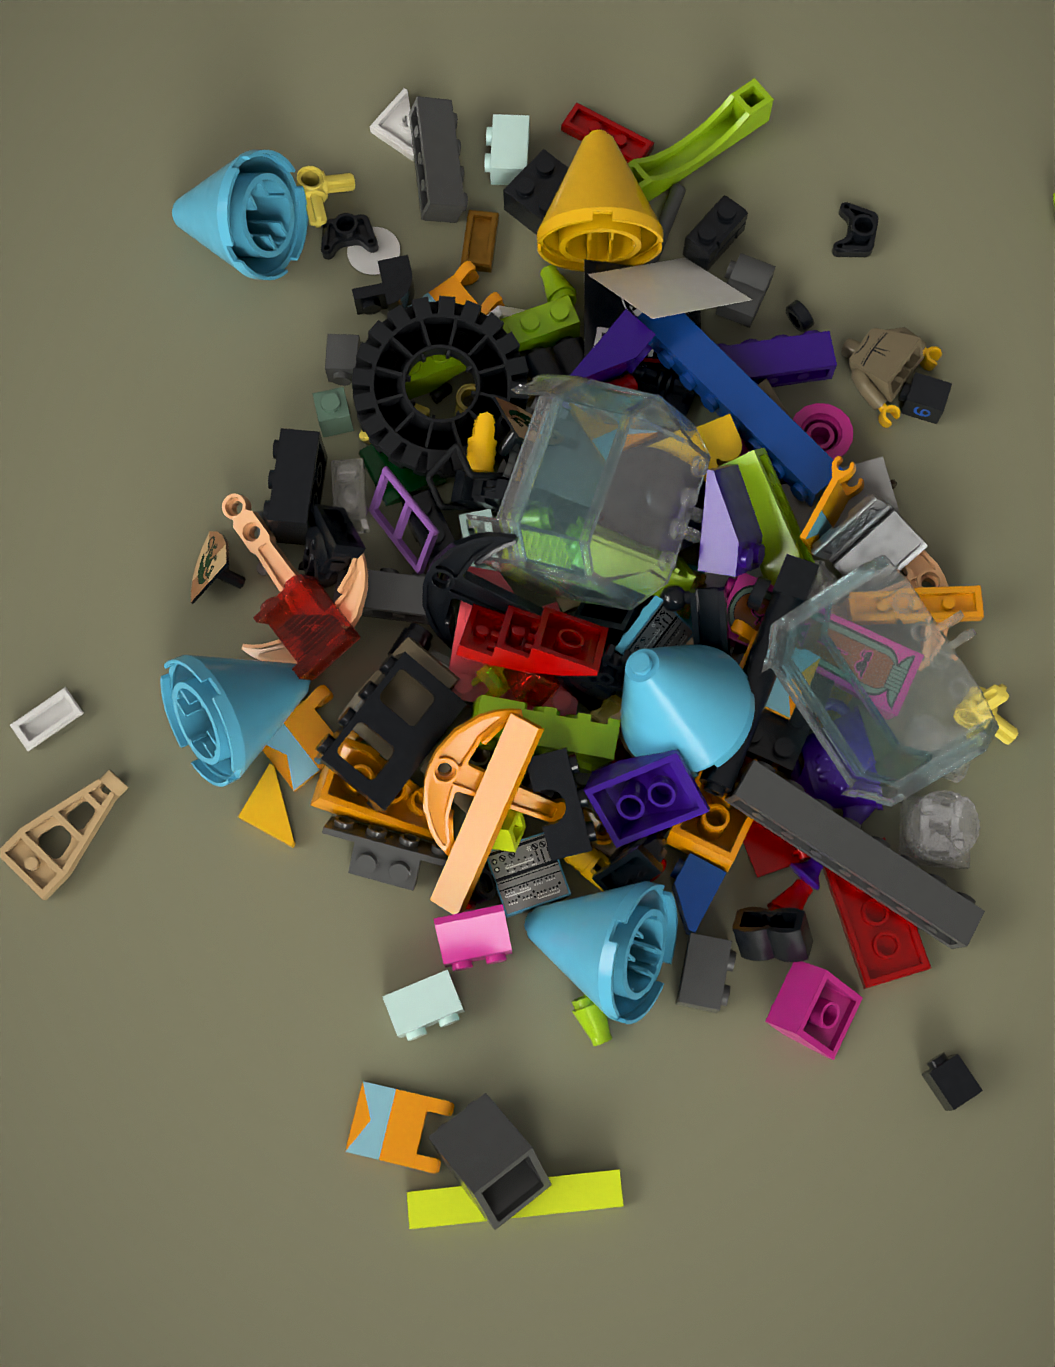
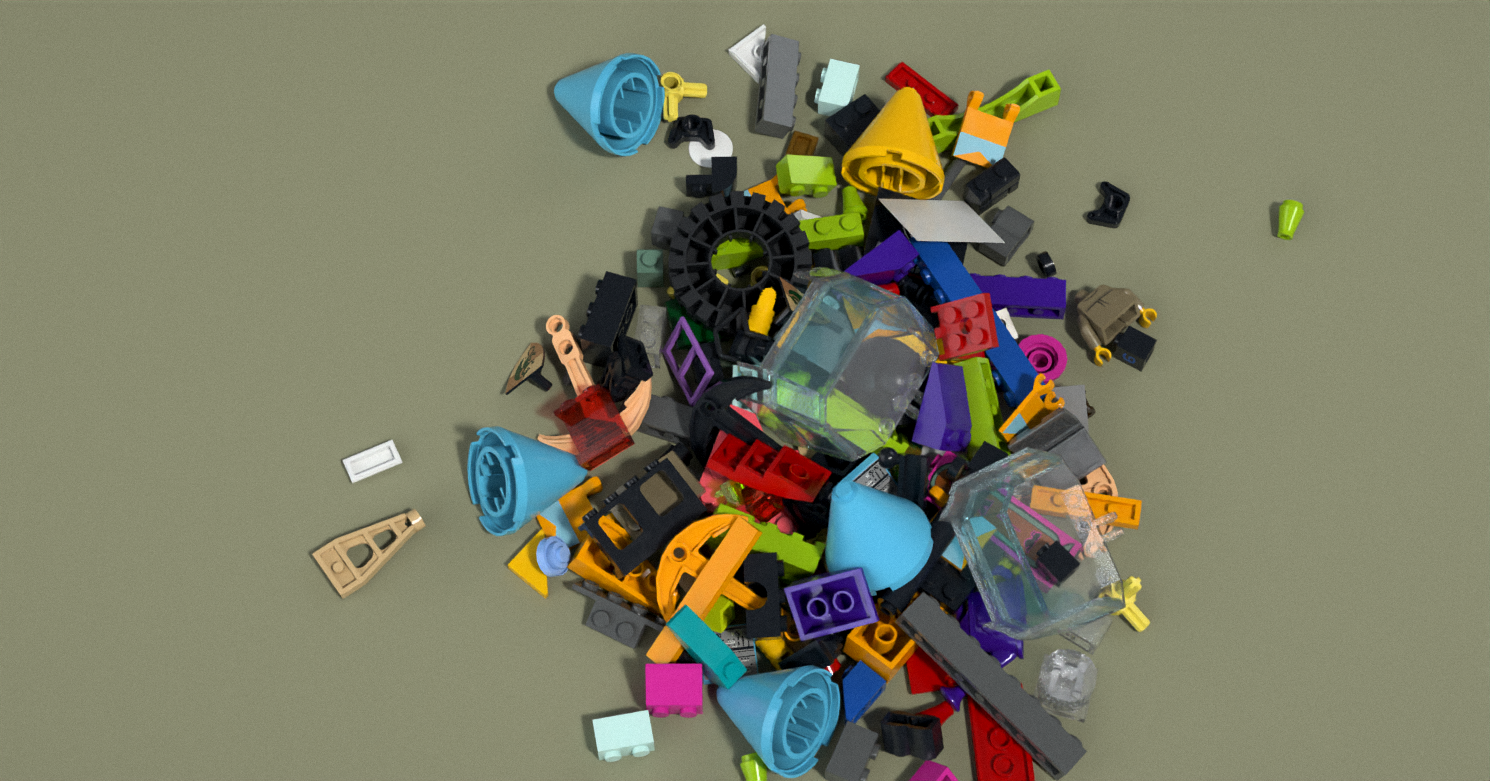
camera: 10 degrees right, 10 degrees down
none -> light blue plate [536,536,571,577]
none -> teal slope [666,605,747,690]
none -> lime brick [776,154,837,198]
none -> red bracket [930,293,999,361]
none -> light orange flag [951,90,1020,168]
none -> black brick [1035,540,1080,588]

